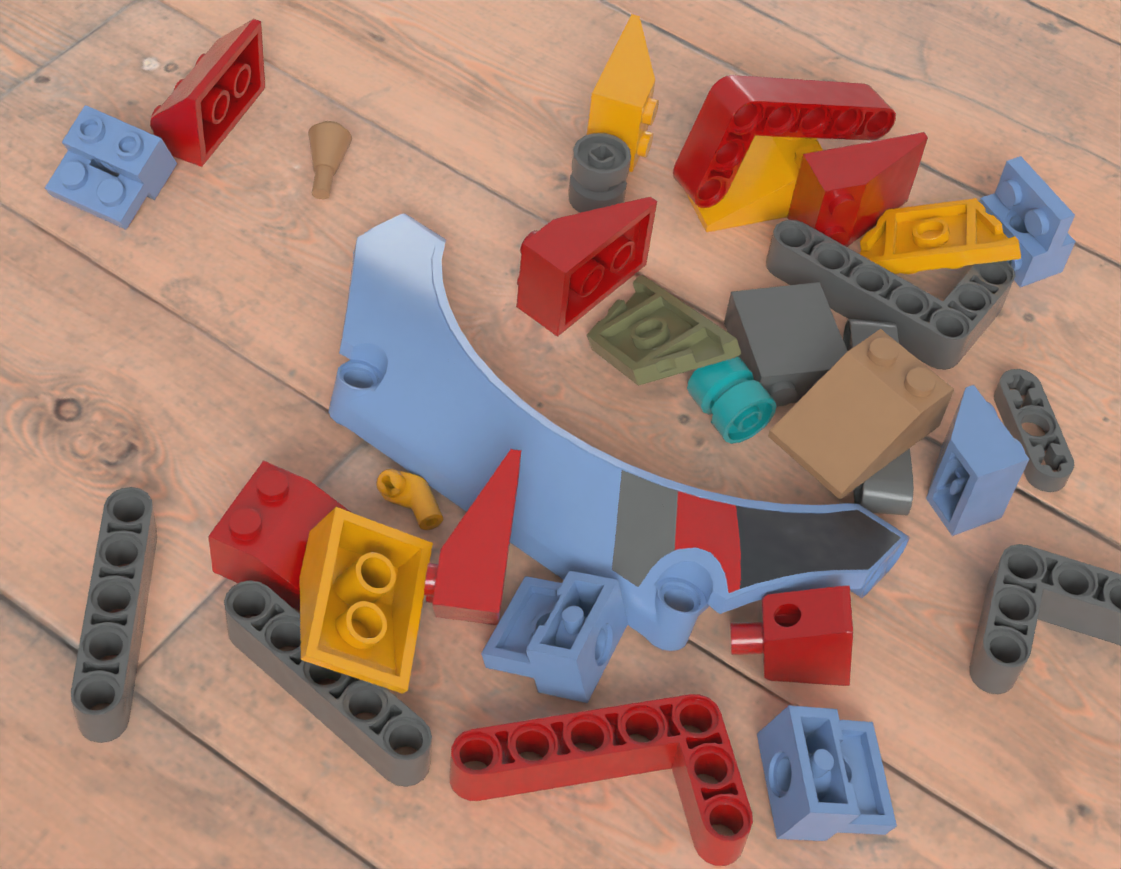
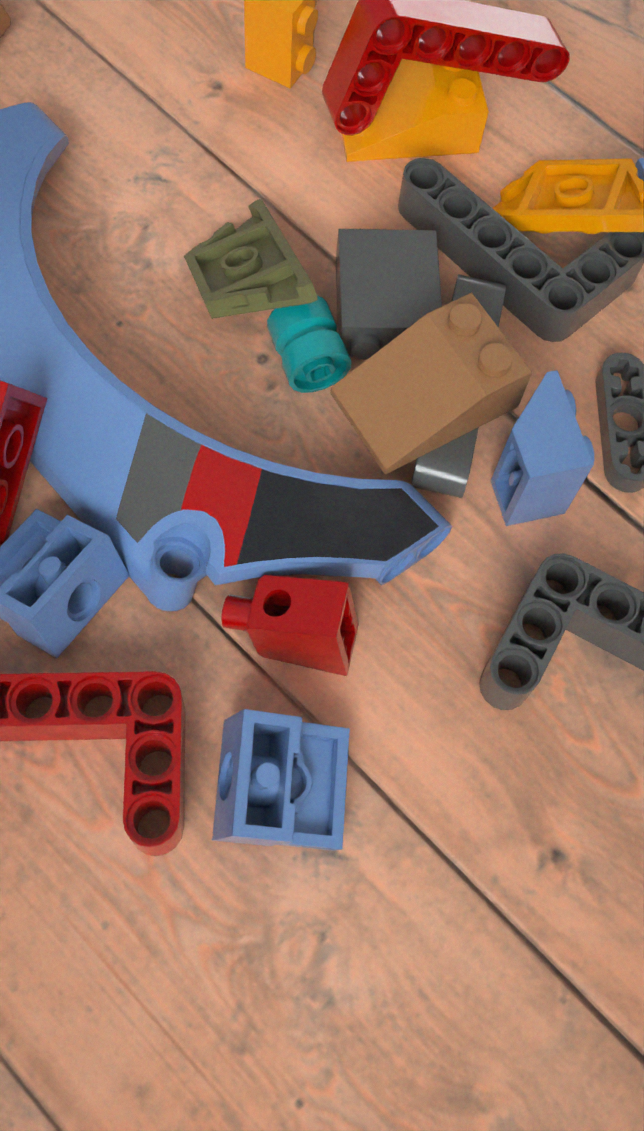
camera: 10 degrees right, 15 degrees up
red slope [516,197,657,337] -> none
dark grey wheel [568,133,631,213] -> none
red slope [787,132,928,247] -> none

